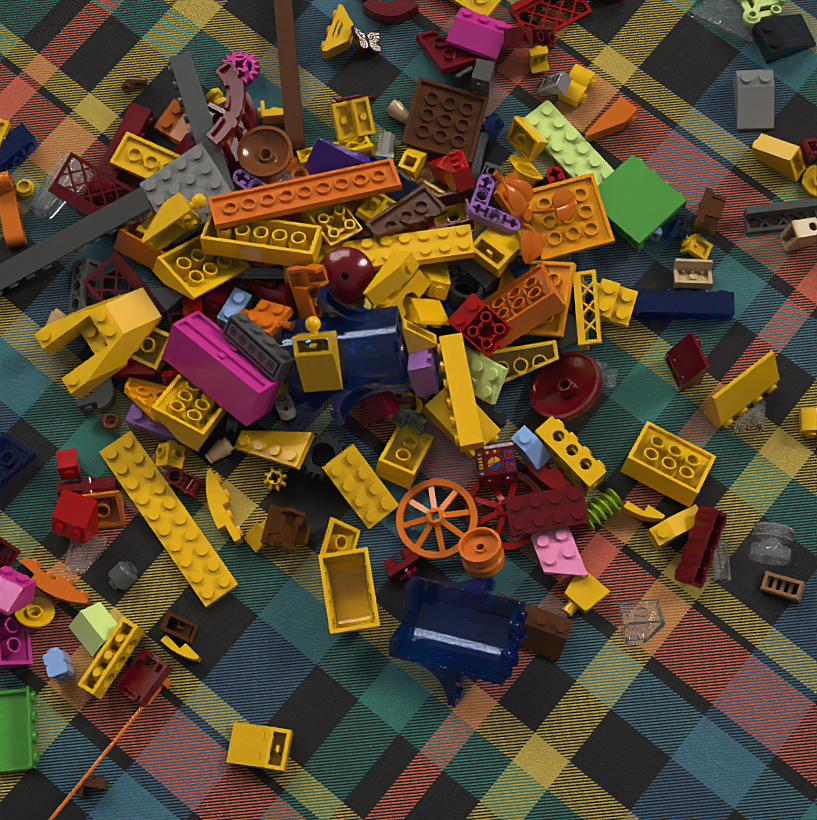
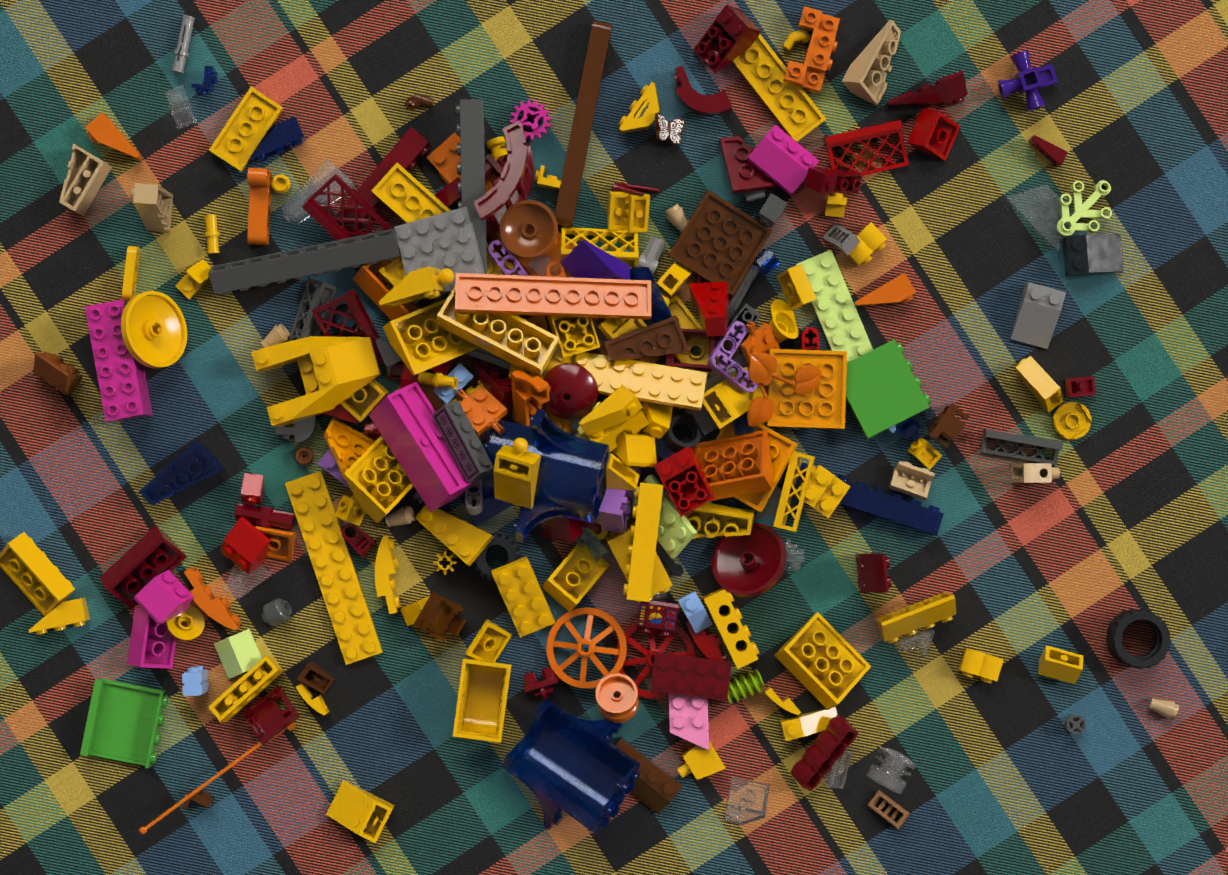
camera: 10 degrees right, 15 degrees up
none -> yellow pin [418,372,458,390]

